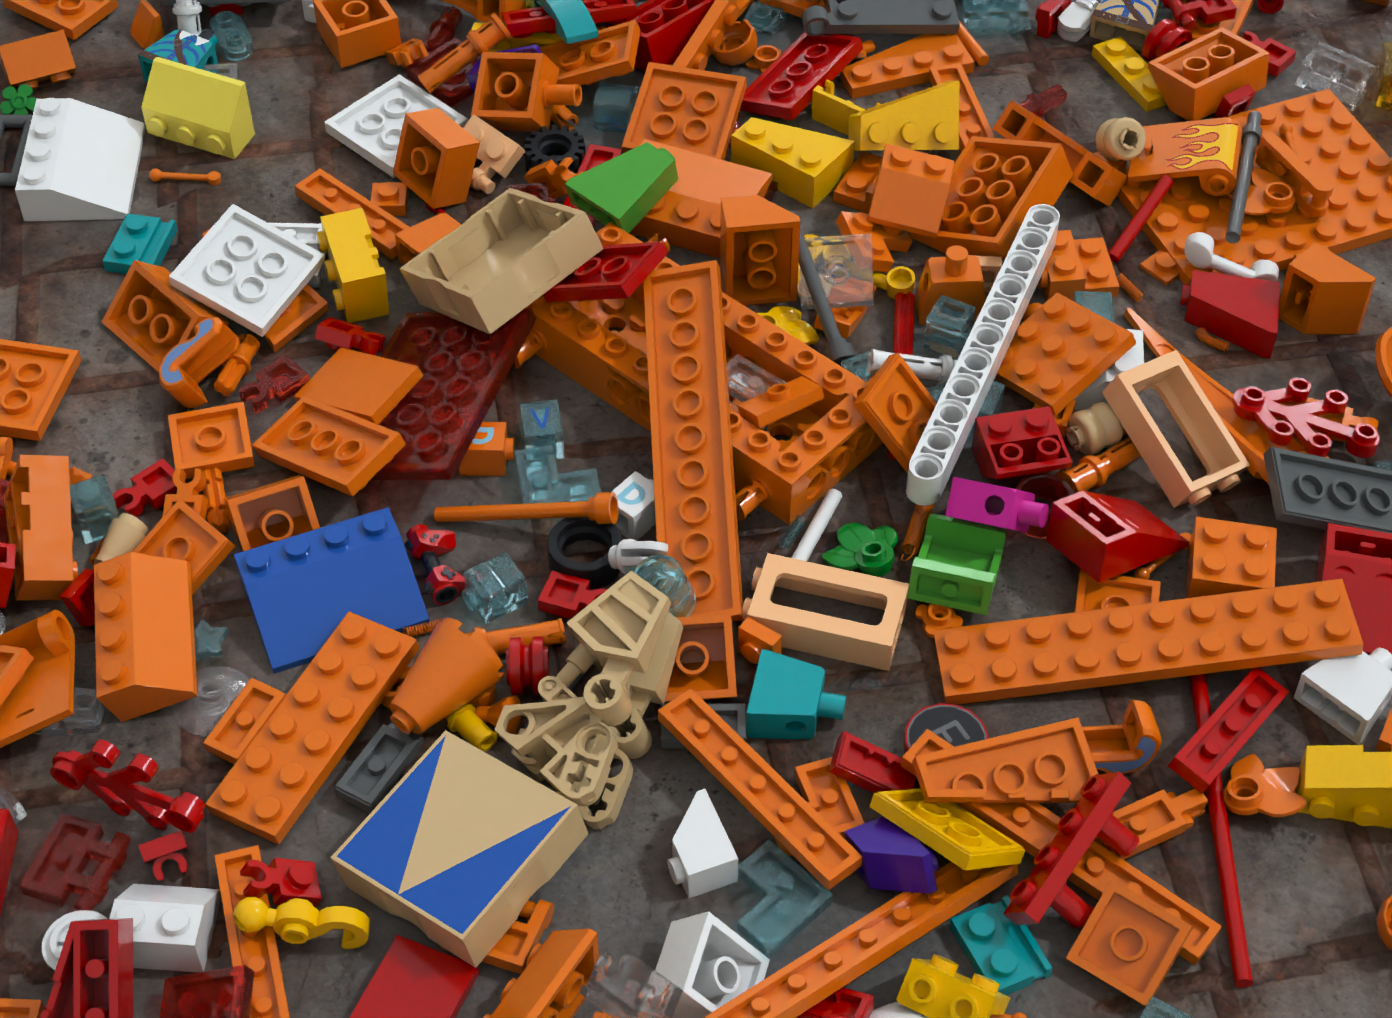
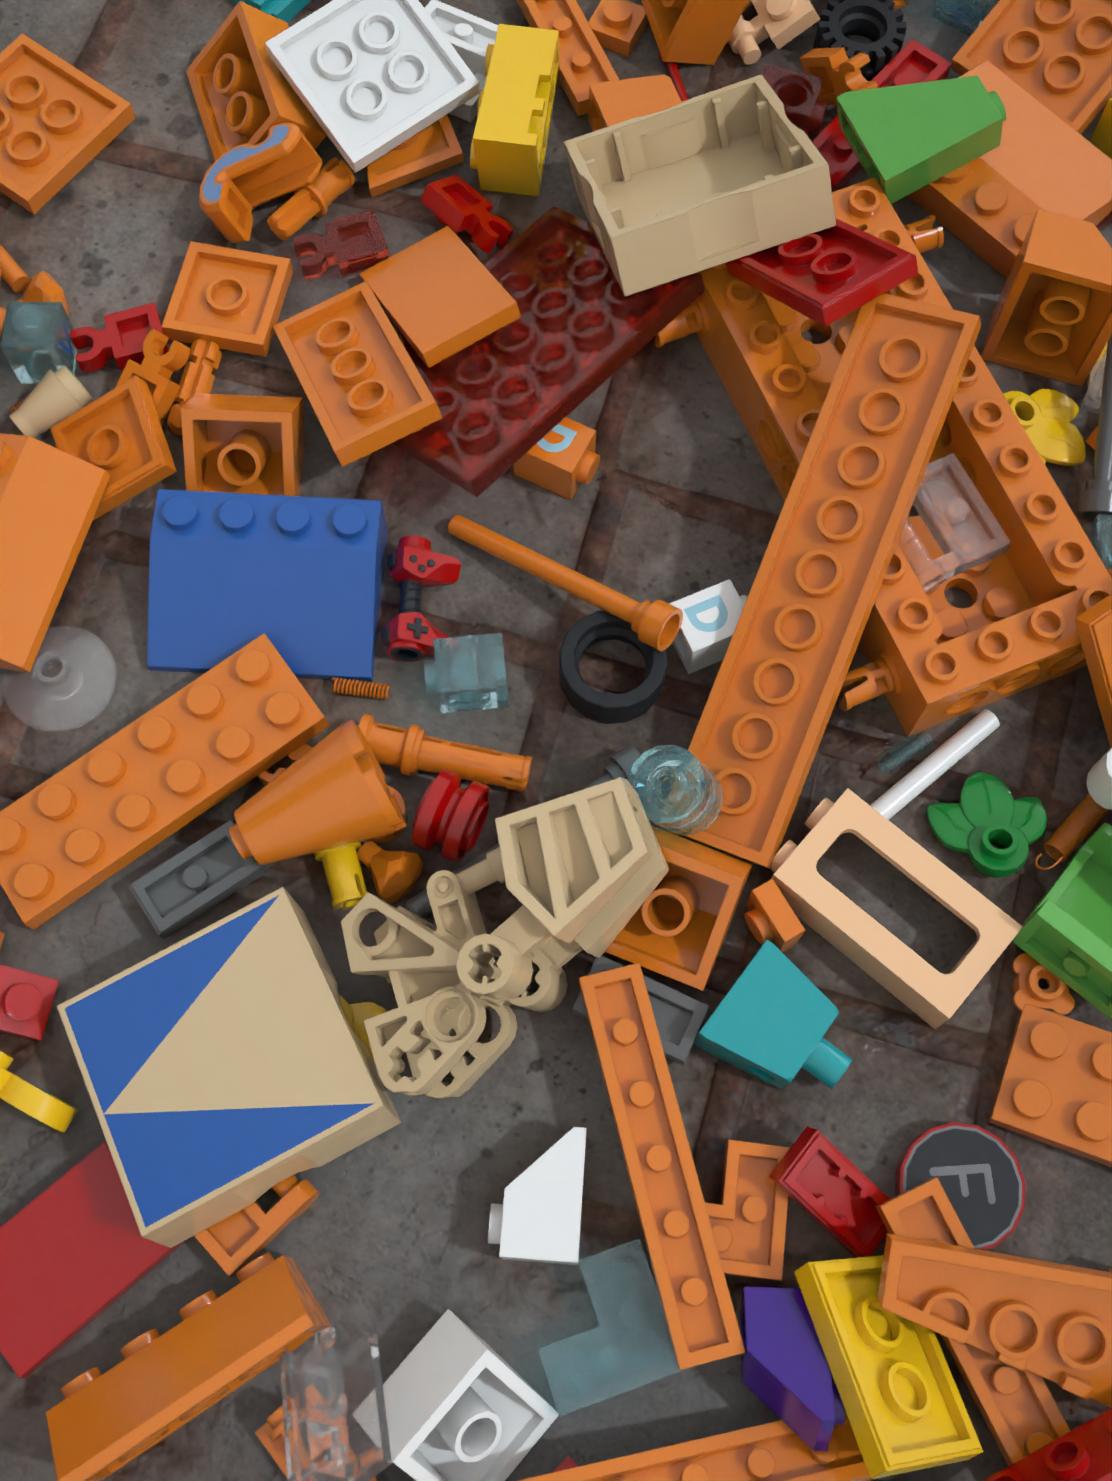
camera: 25 degrees right, 20 degrees up
clear light blue piece [194,619,229,661] -> none
orange plate [203,677,286,764] -> none
clear light blue plate [514,445,602,504] -> none
clear light blue brick [520,399,565,462] -> none
red plate [538,570,607,619] -> none
white arm [608,539,669,575] -> none
orange plate [738,376,824,428] -> none

